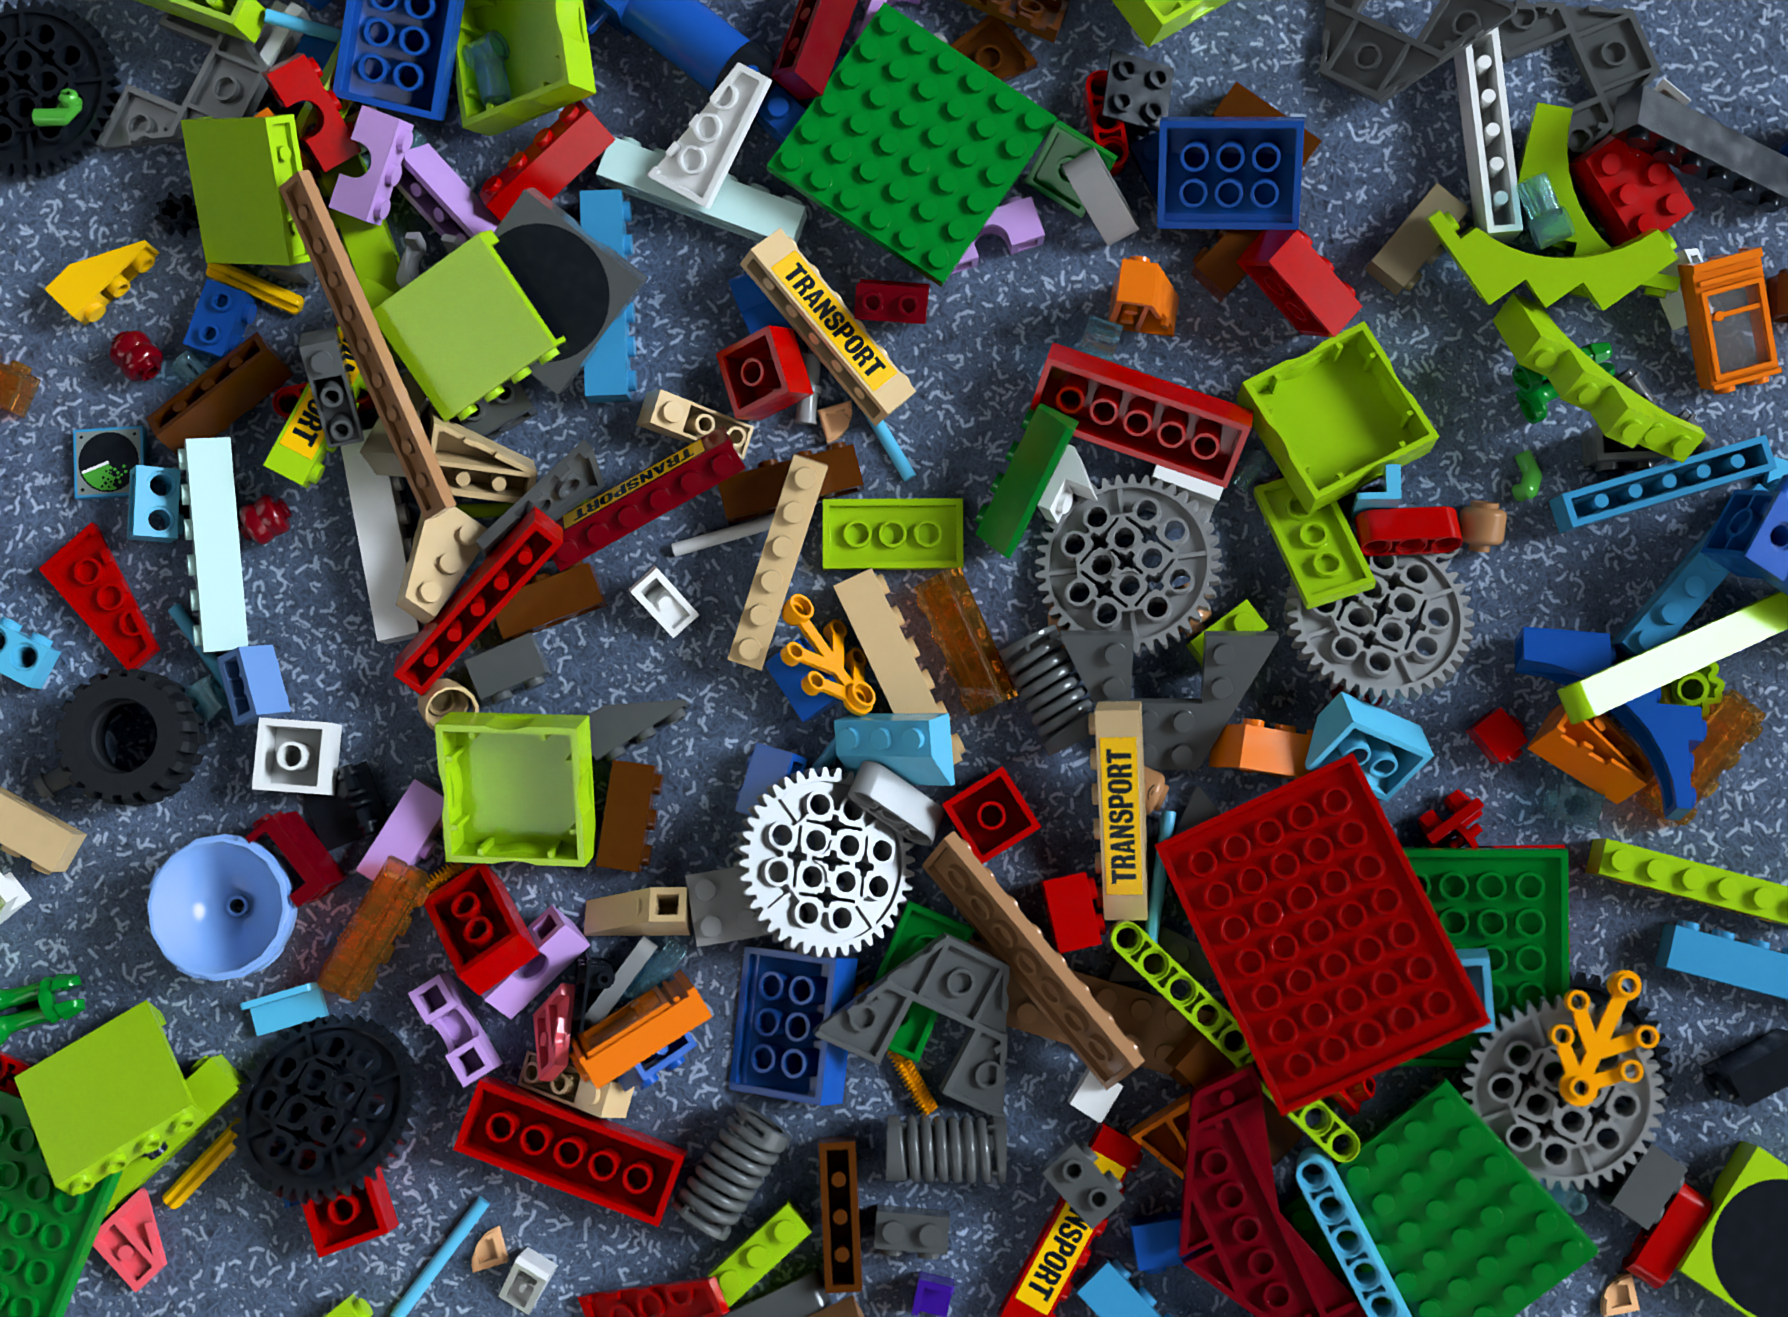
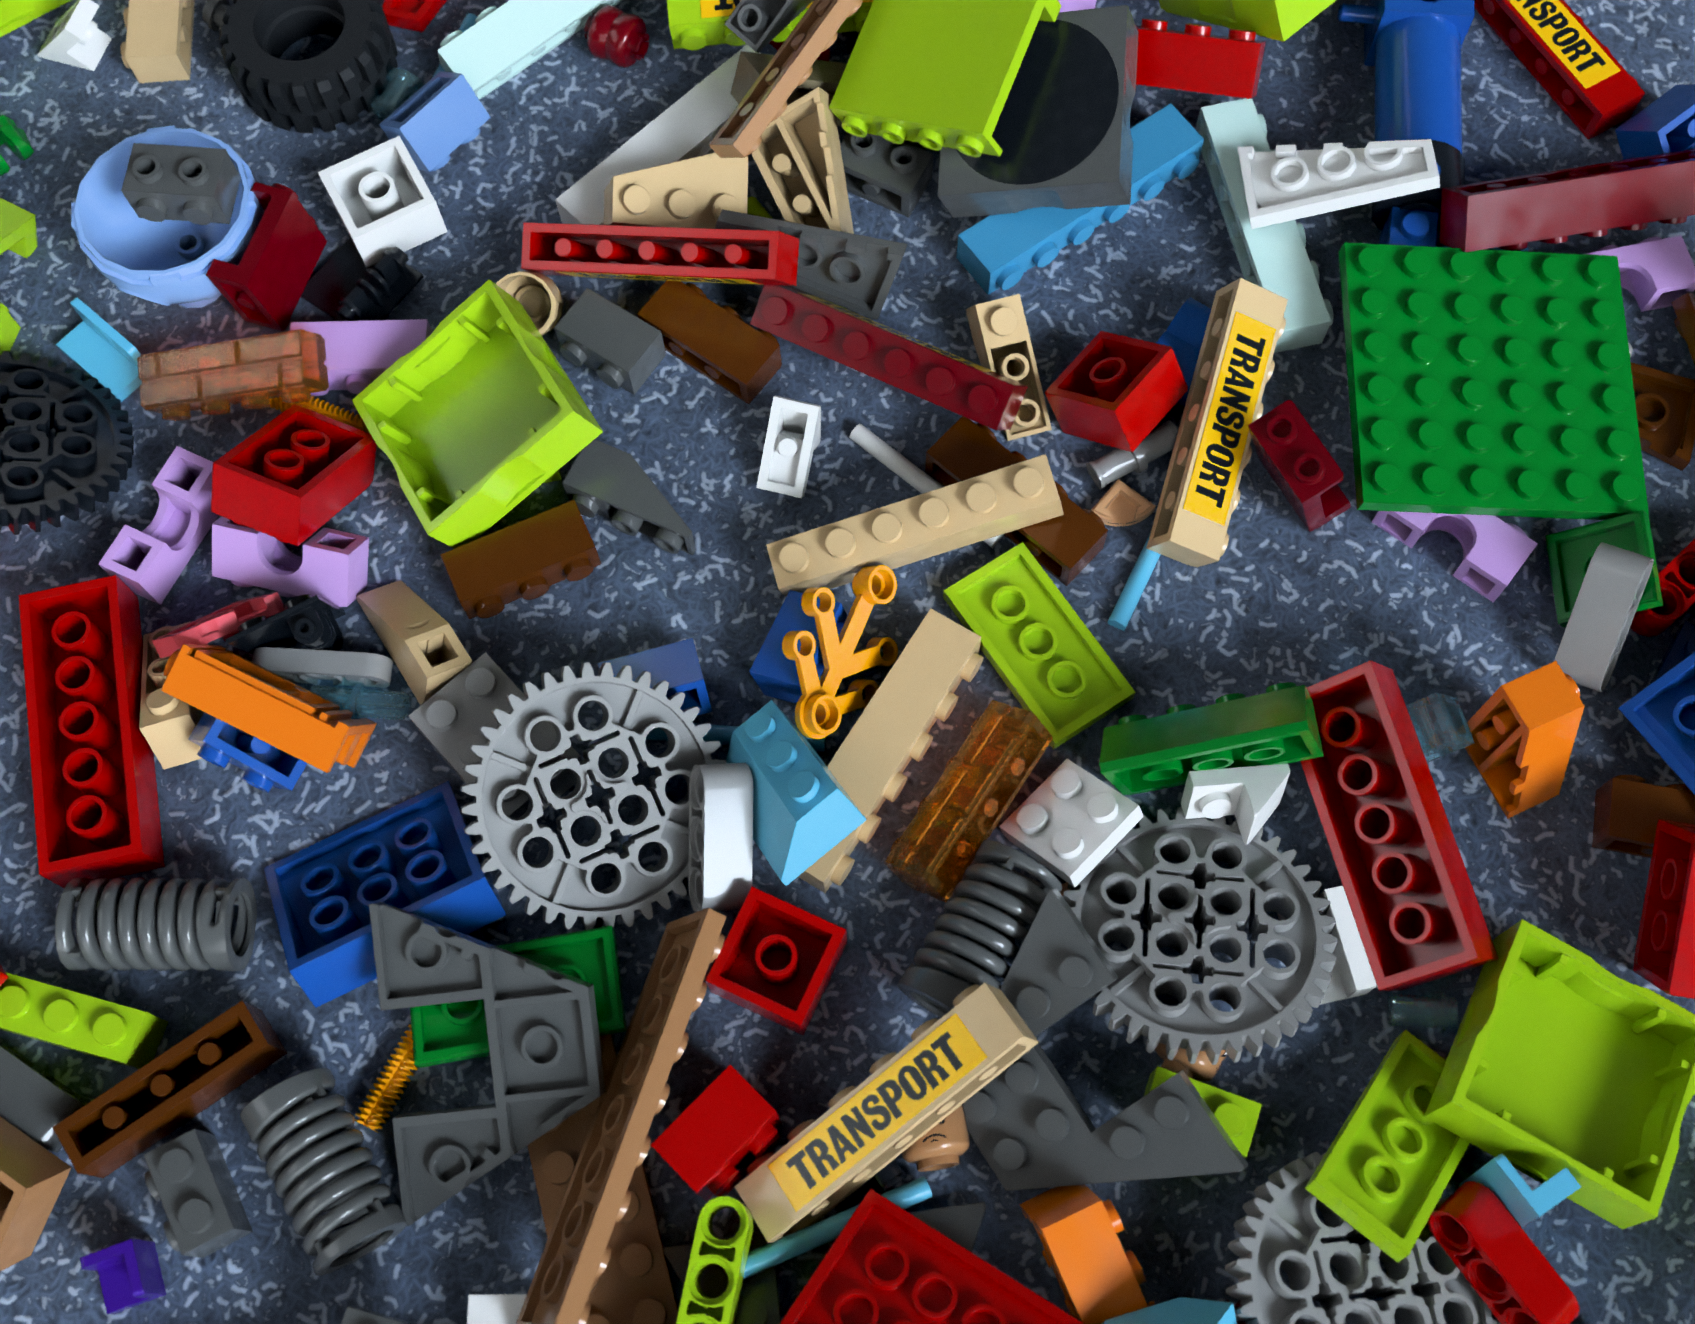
camera: 55 degrees right, 15 degrees down
none -> dark grey brick [121,143,241,225]
none -> white plate [999,759,1144,887]

